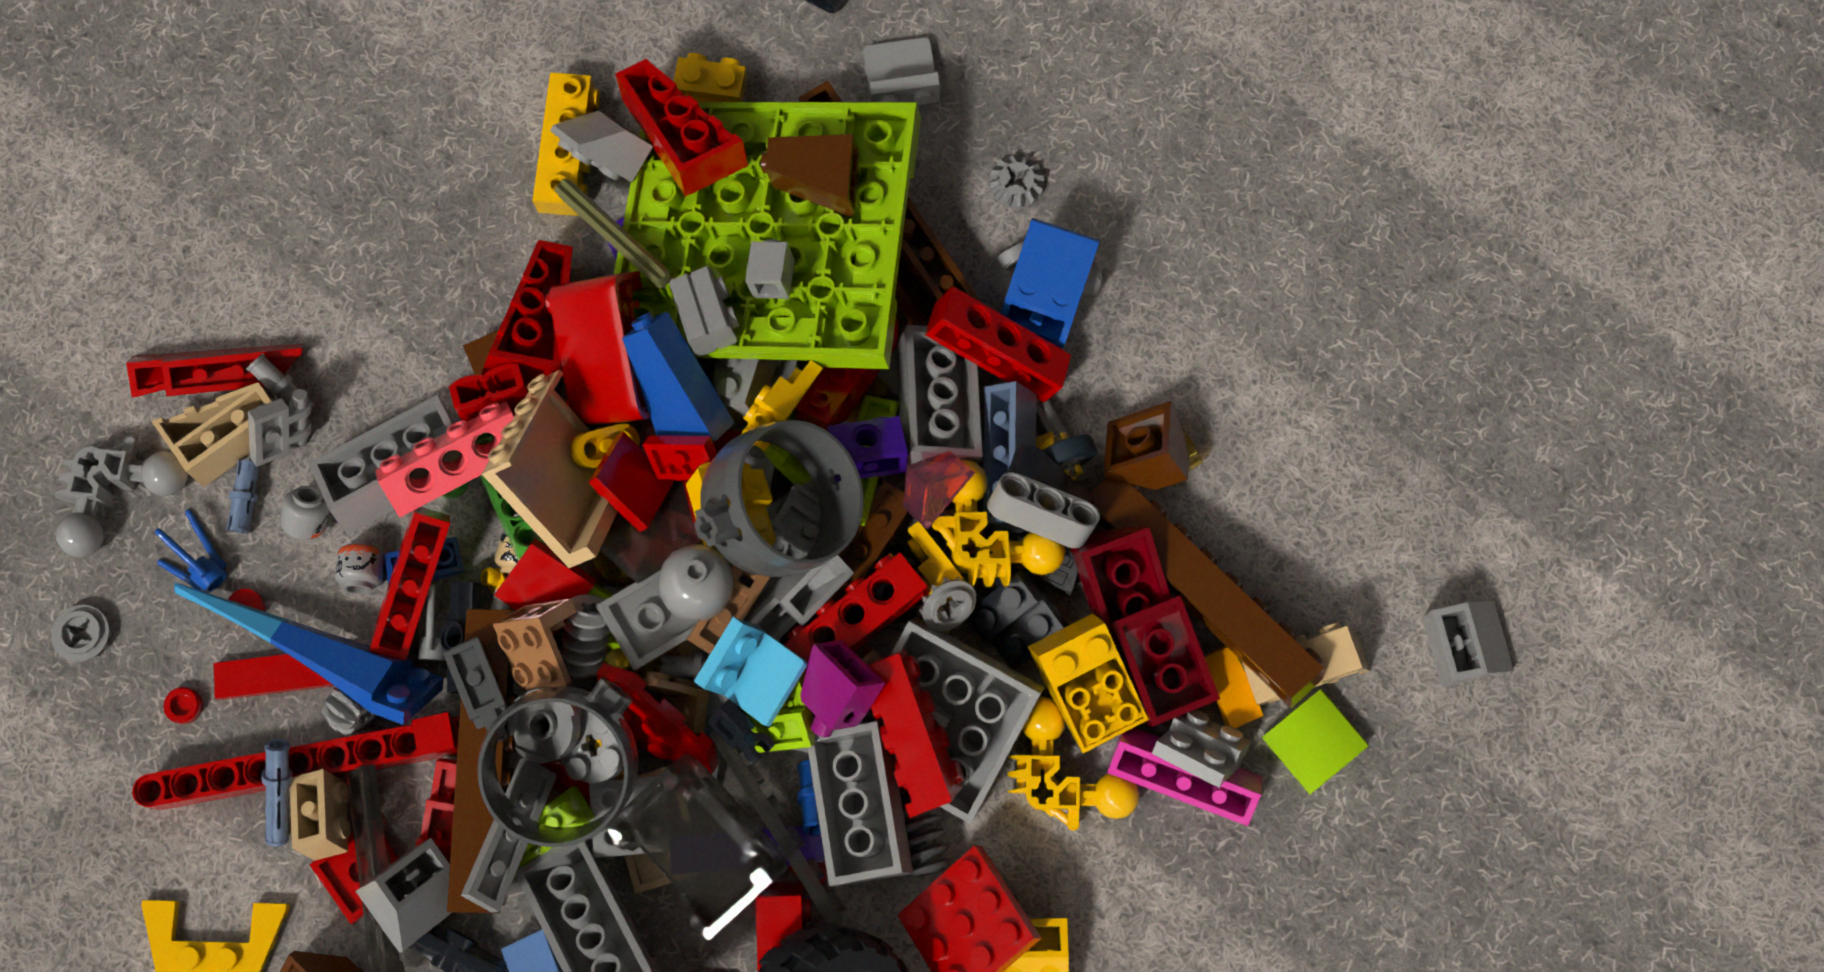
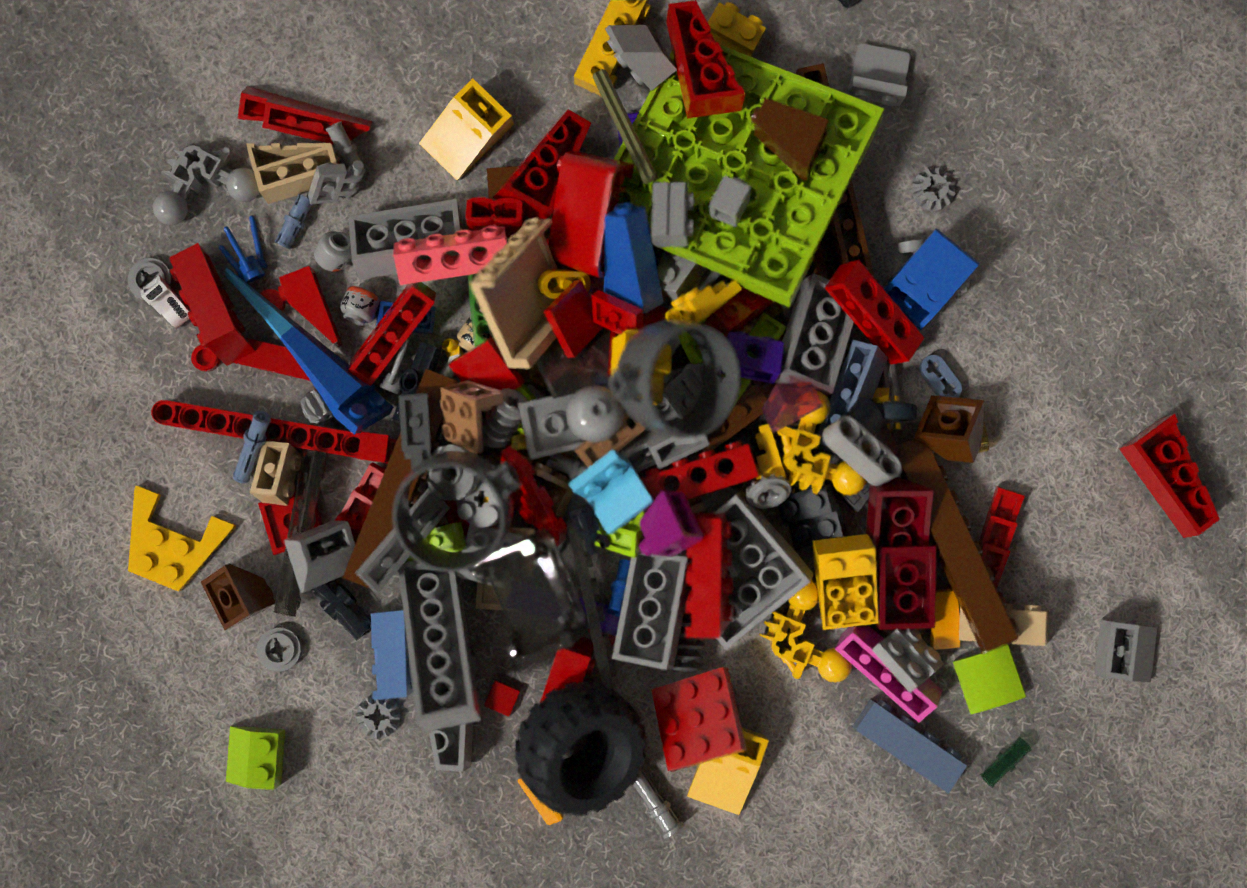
camera: 20 degrees right, 10 degrees up
none -> white leg [140,275,191,329]
none -> red wedge [169,243,255,366]
none -> red slope [278,266,343,346]
none -> yellow slope [419,78,514,181]
none -> sand blue brick [852,699,967,794]
none -> sand blue beam [919,355,962,398]
none -> red slope [978,486,1025,590]
none -> clear green pin [980,737,1032,788]
none -> red wedge [1119,413,1220,538]

